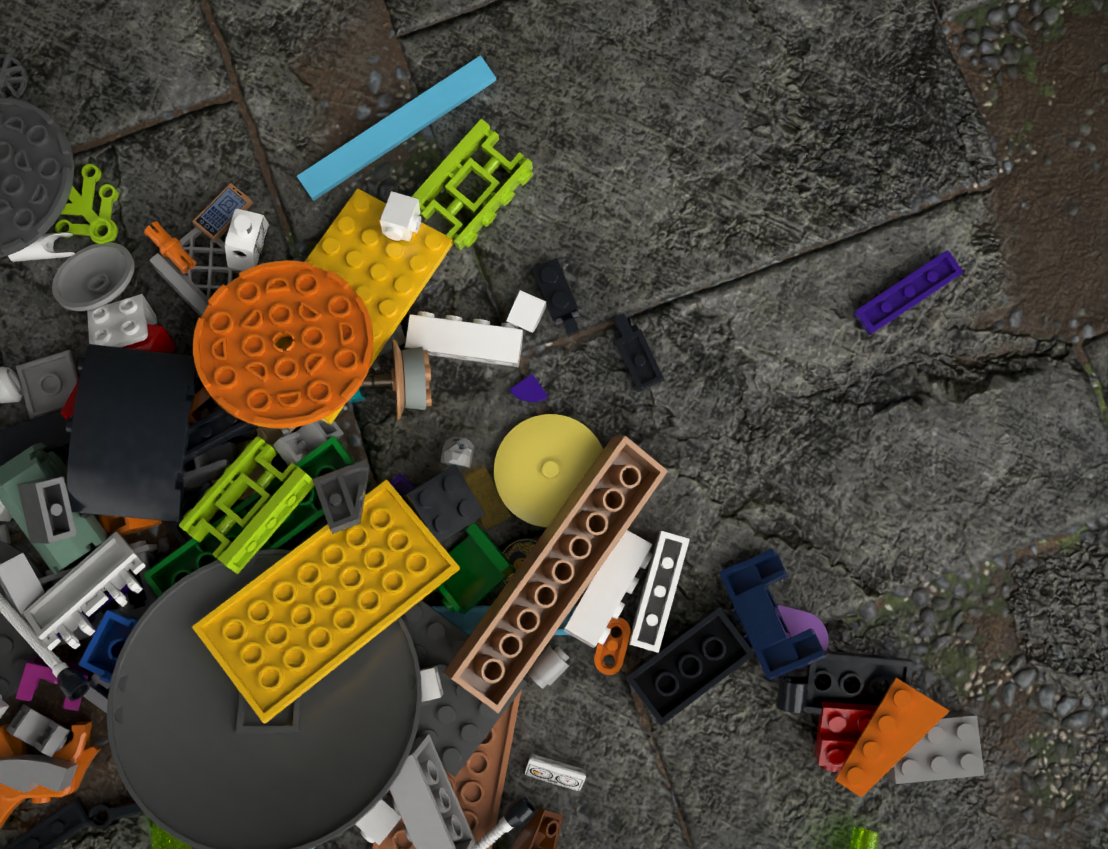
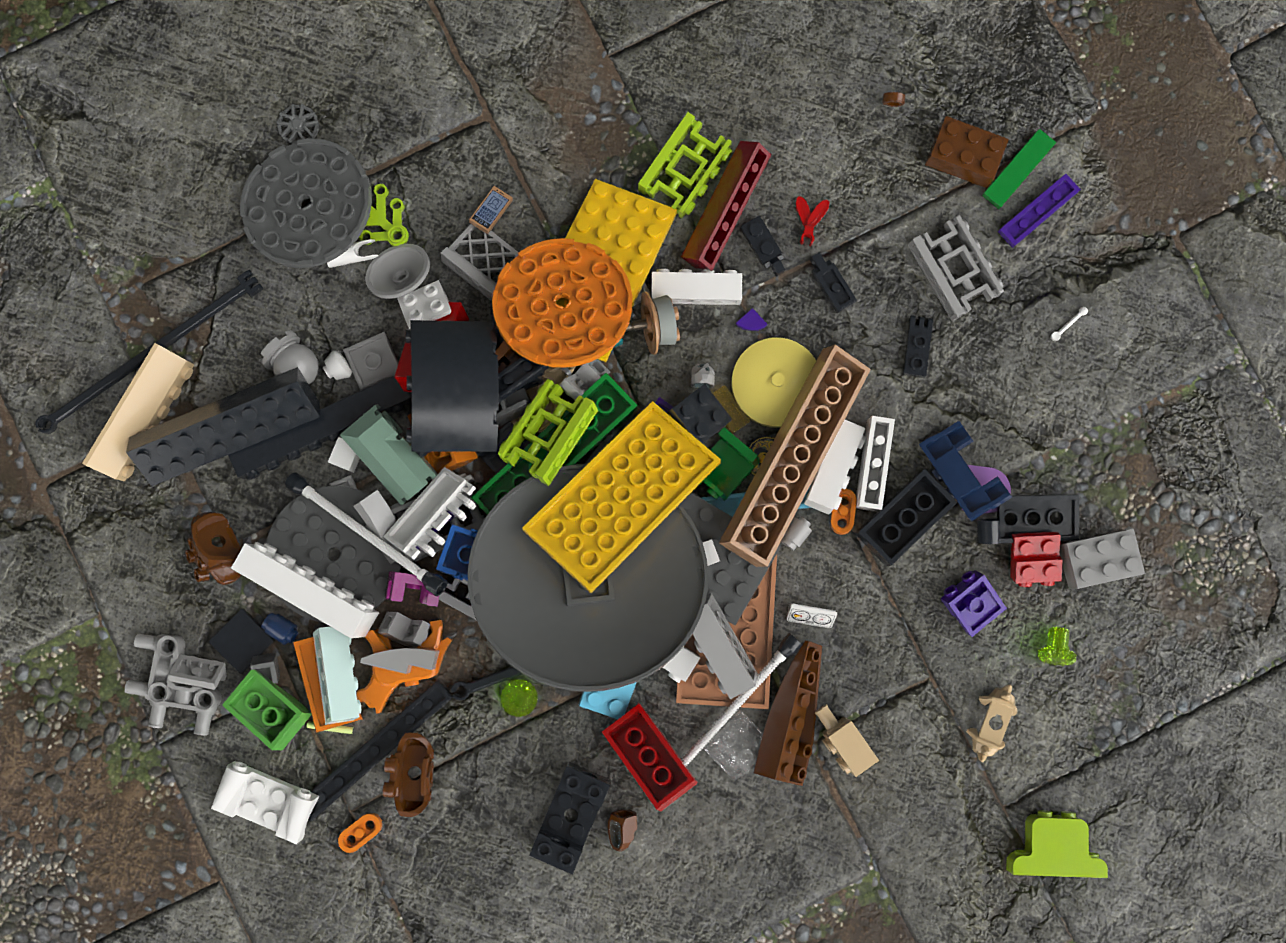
camera: 10 degrees left, 0 degrees up
dark grey brick [17,476,77,544] -> none
orange pin [144,221,197,274] -> none
white torso [225,209,269,271] -> none
medium azure tile [297,55,496,201] -> none
dark grey wing [313,460,370,534] -> none
white brick [380,191,421,242] -> none
white brick [506,290,546,333] -> none
orange wing [834,678,949,798] -> none
none -> brick [681,141,772,271]
none -> red piece [796,196,829,247]
none -> reddish brown tile [882,92,905,107]
none -> black hinge [902,315,933,378]
none -> light grey fence [908,215,1004,321]
none -> reddish brown brick [925,116,1009,188]
none -> dark purple plate [940,570,1007,637]
none -> green tile [982,129,1057,209]
none -> white hinge [1050,307,1088,341]

